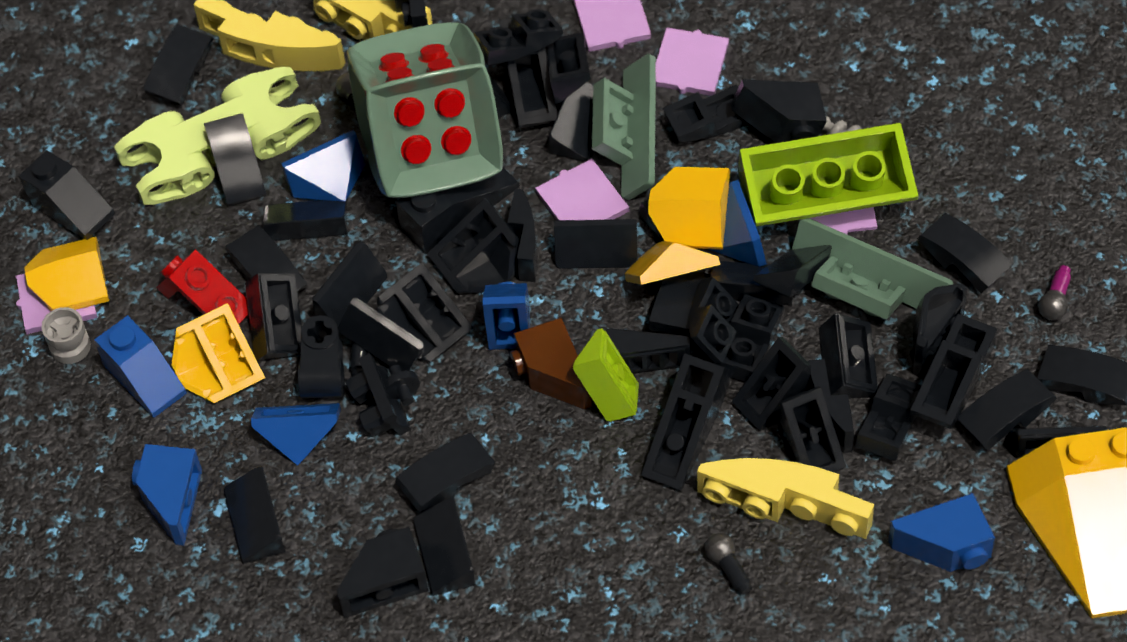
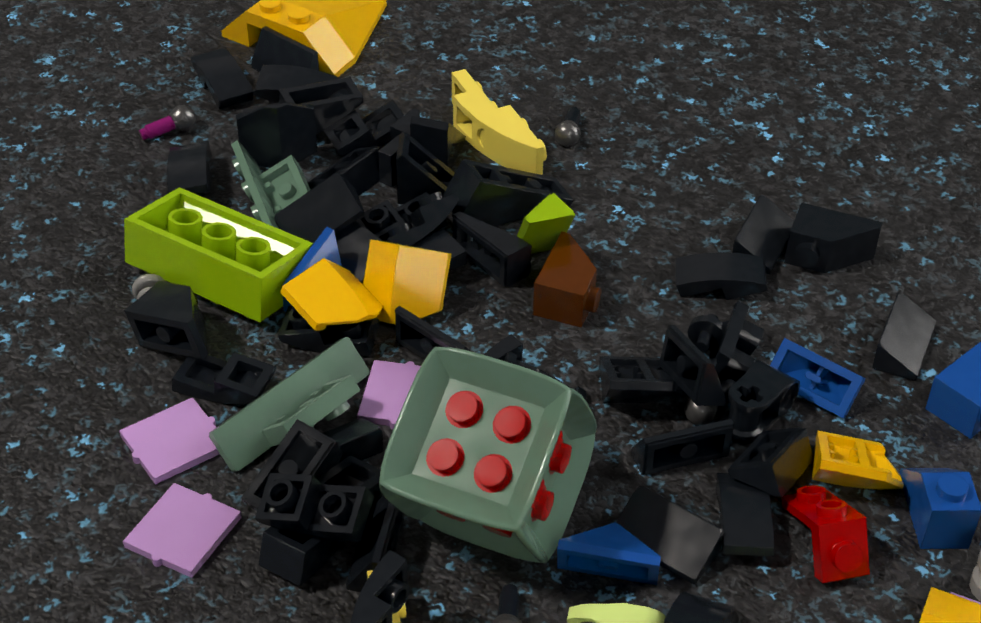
camera: 145 degrees left, 15 degrees down
blue slope [483,282,530,350] -> none
blue slope [888,493,995,572] -> none

